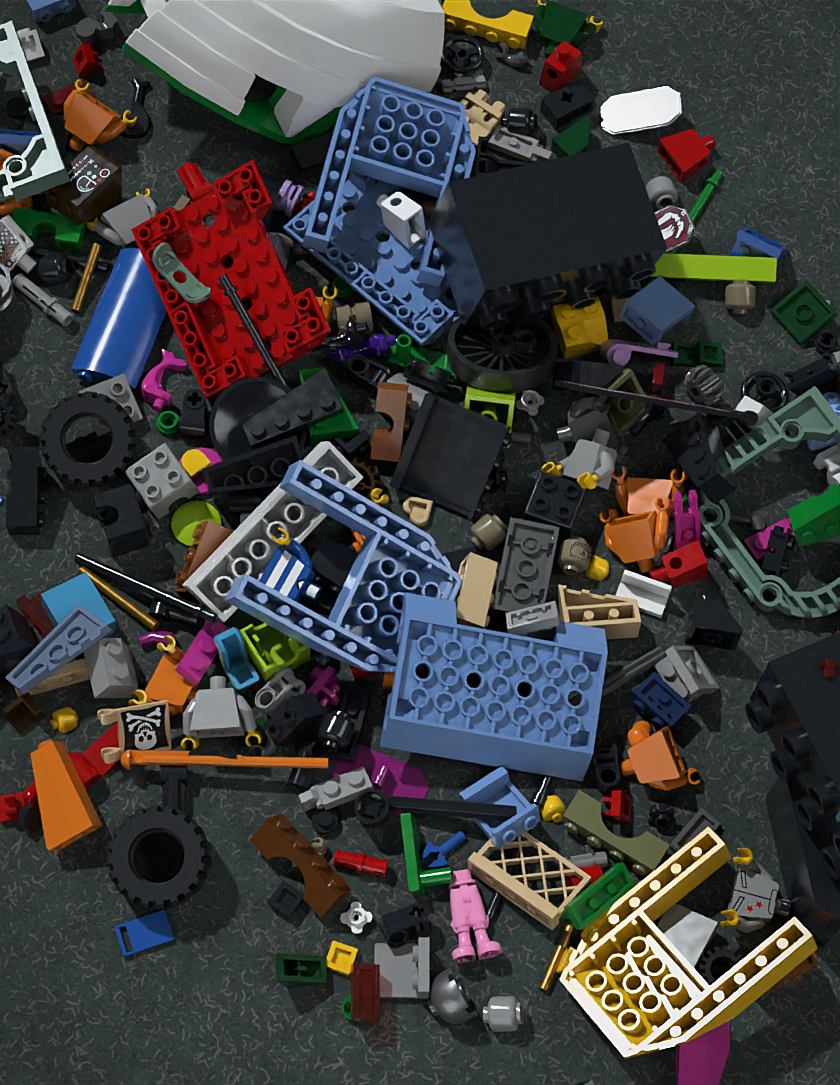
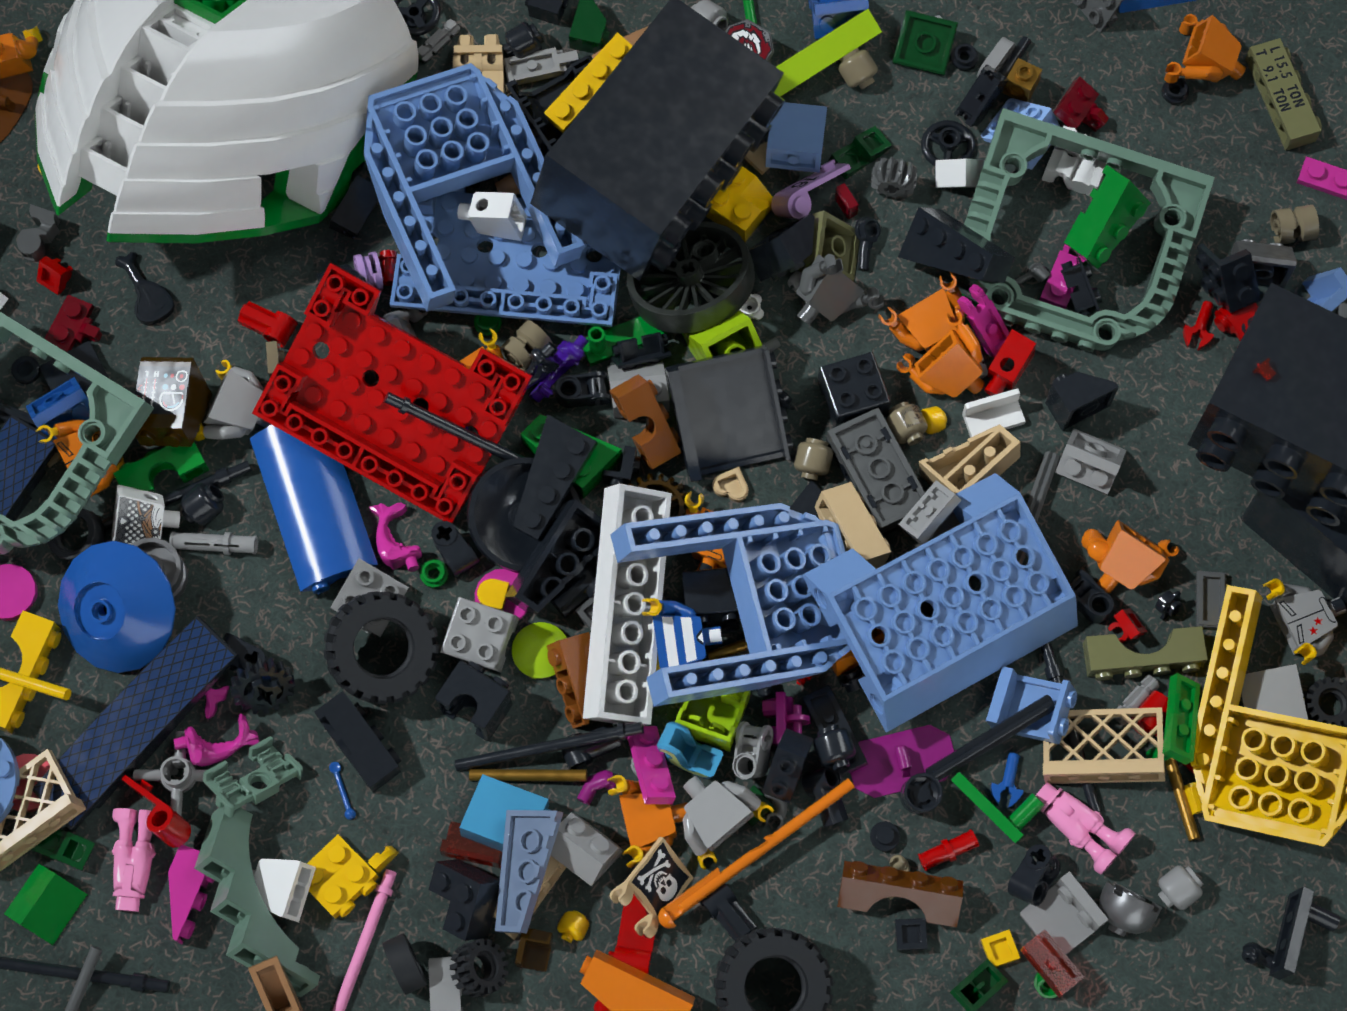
camera: 30 degrees left, 5 degrees up
orange torso [63,79,137,152] -> none
pearl gold bar [71,243,102,312] -> none
sand green piece [152,243,212,303] -> none
light grey hinge [298,767,373,812] -> none
white plate [340,902,372,934] -> none
yellow piece [540,795,566,823] -> none
light grey torso [542,428,617,489] -> none
black flag [554,380,758,426] -> none
dark blue bracket [630,672,692,731] -> none

